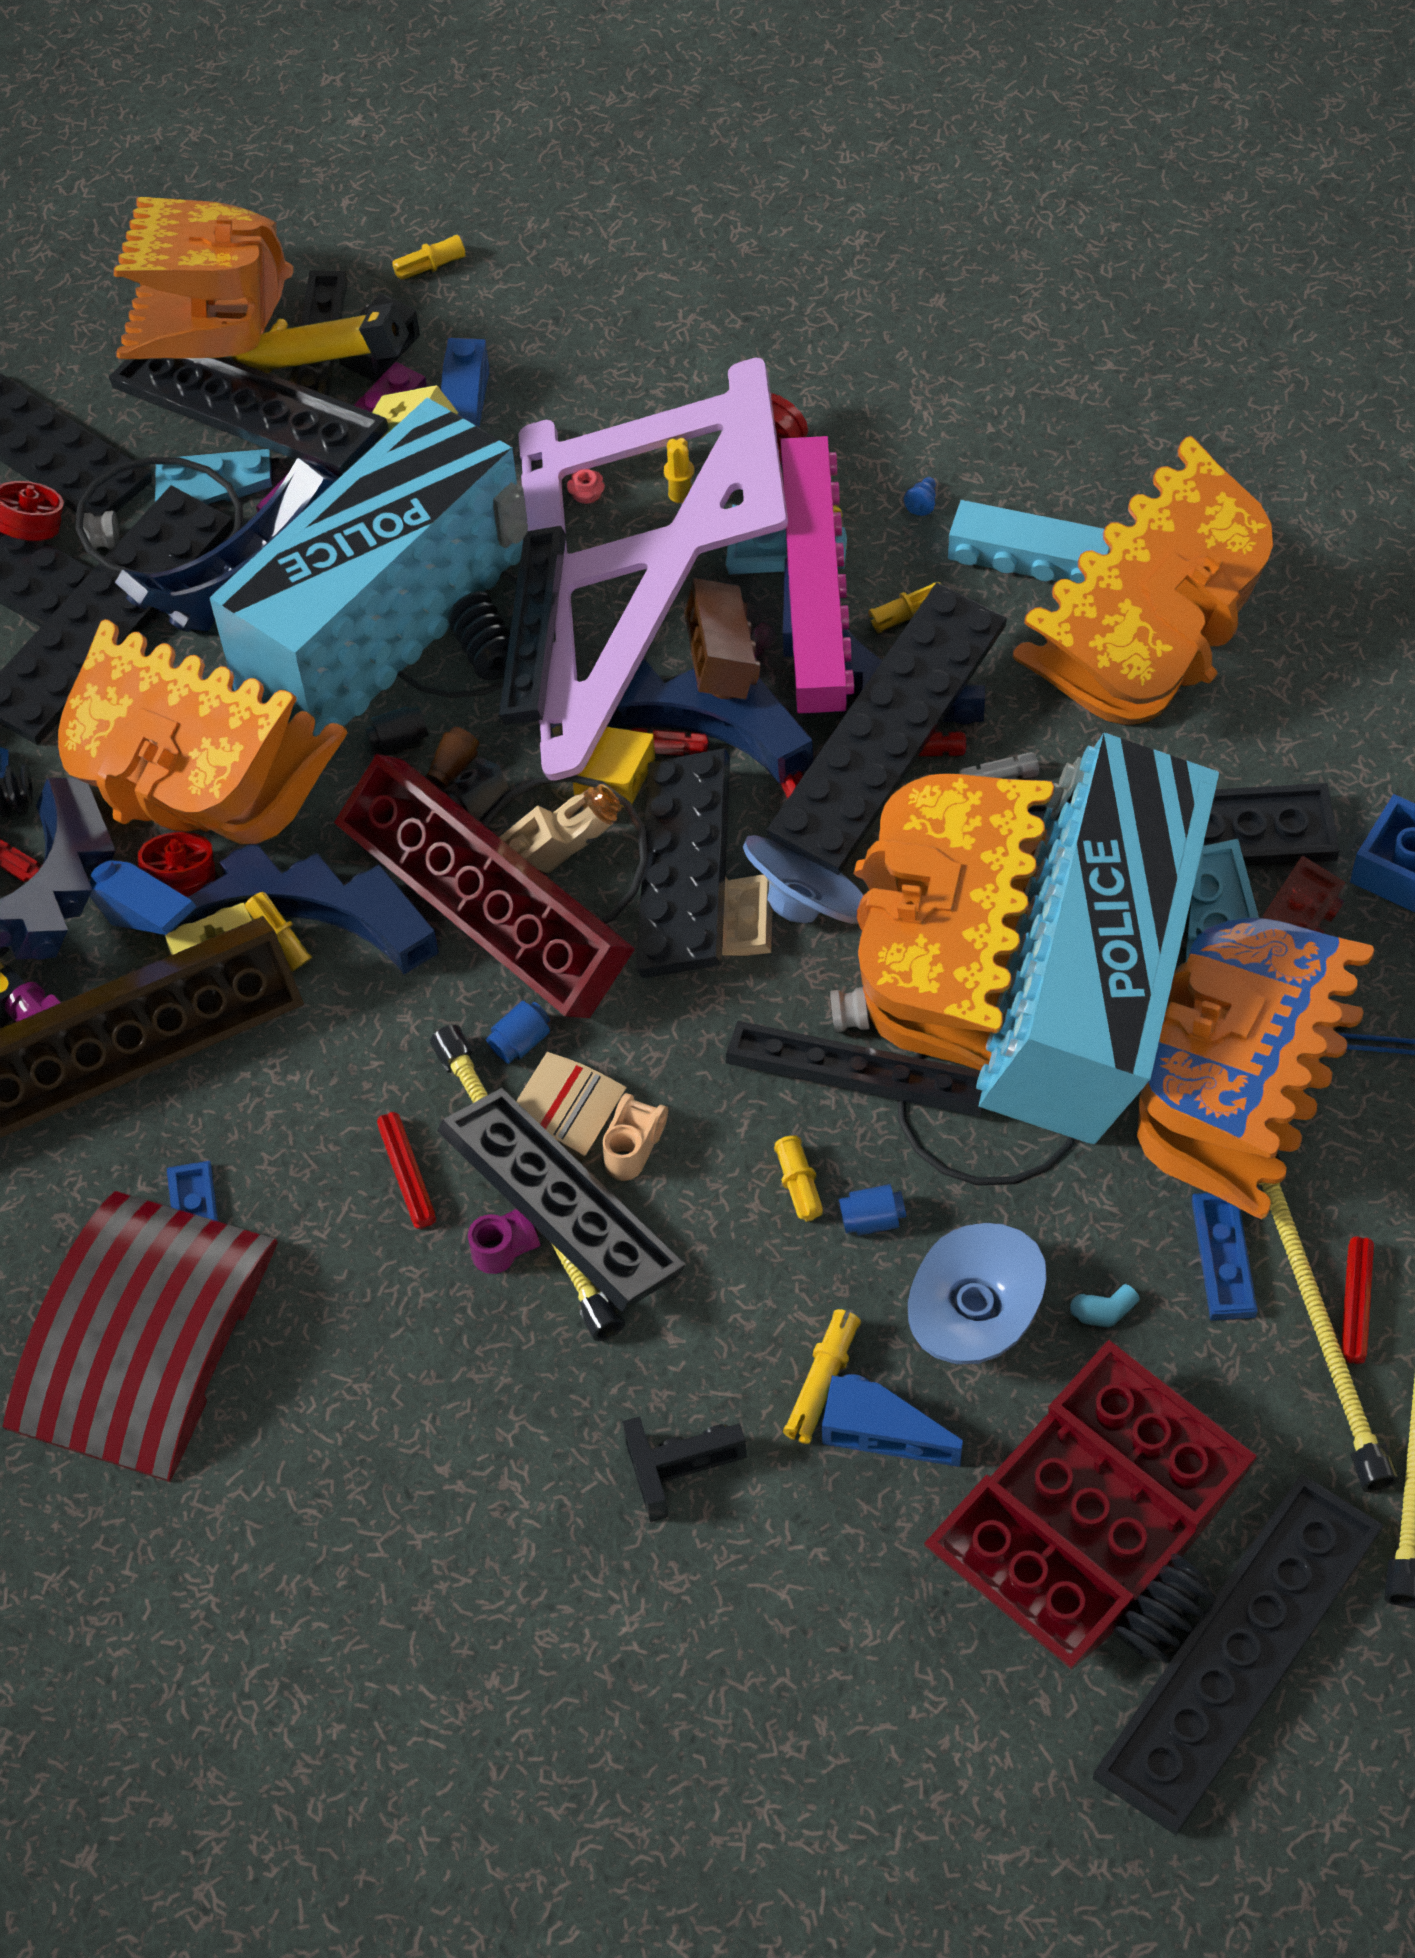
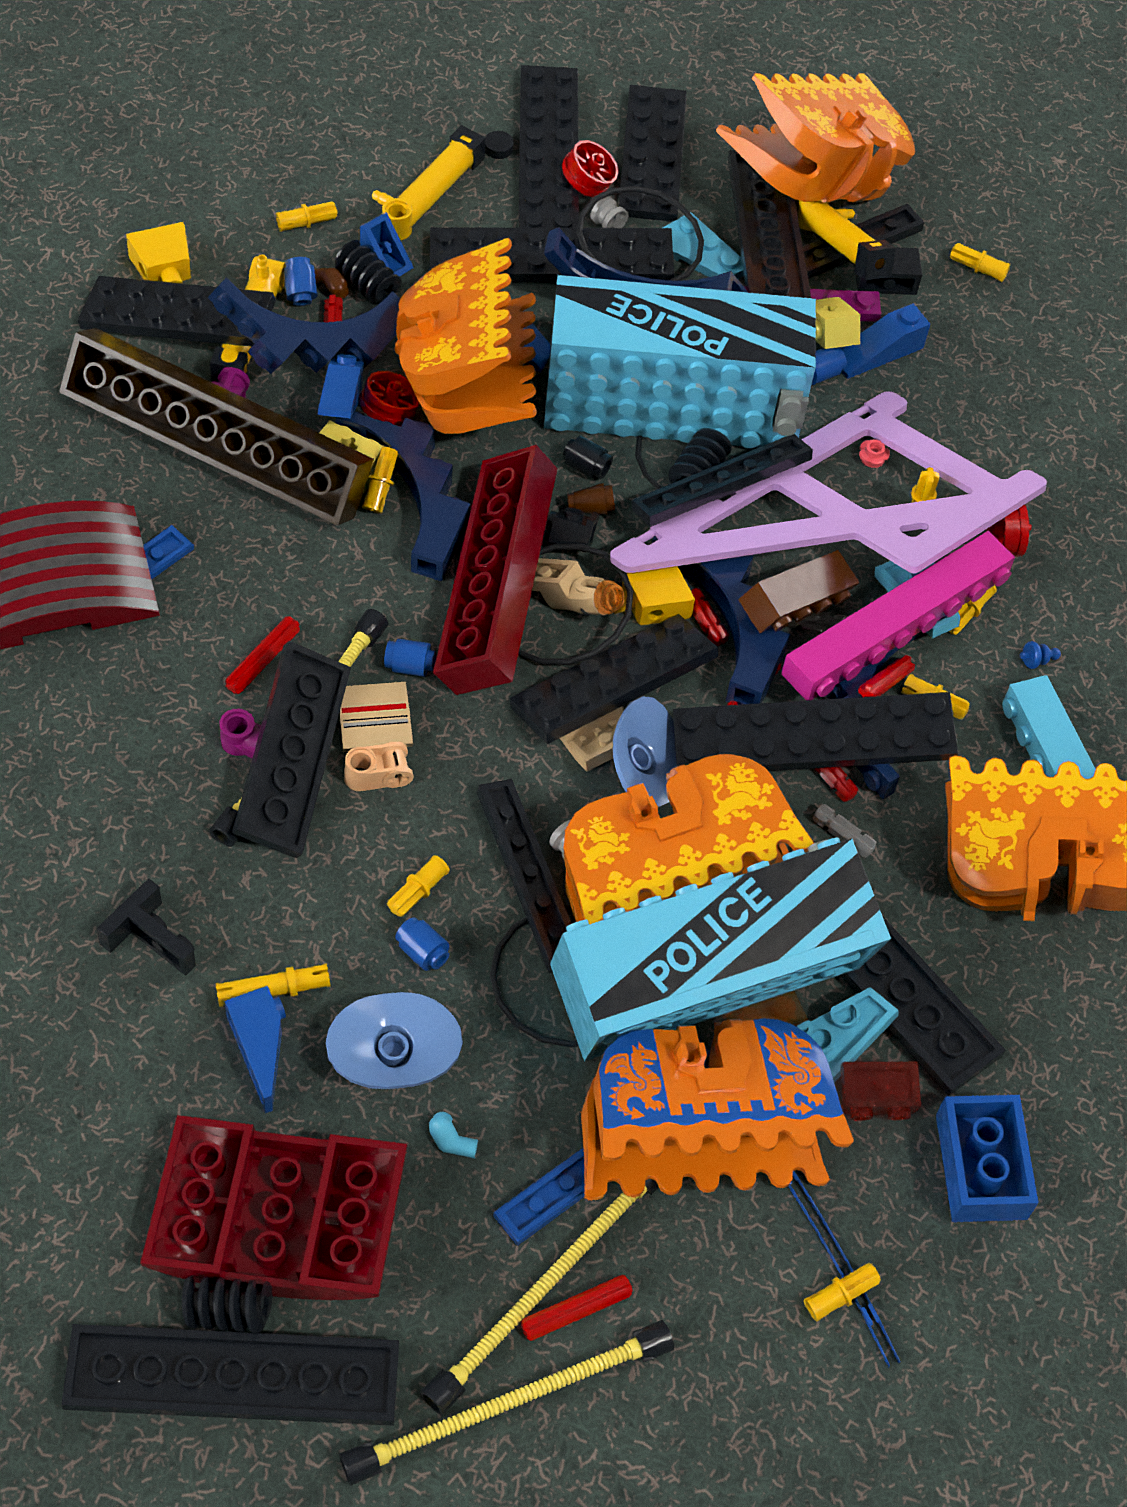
camera: 45 degrees right, 0 degrees up
none -> red axle [858,655,915,697]

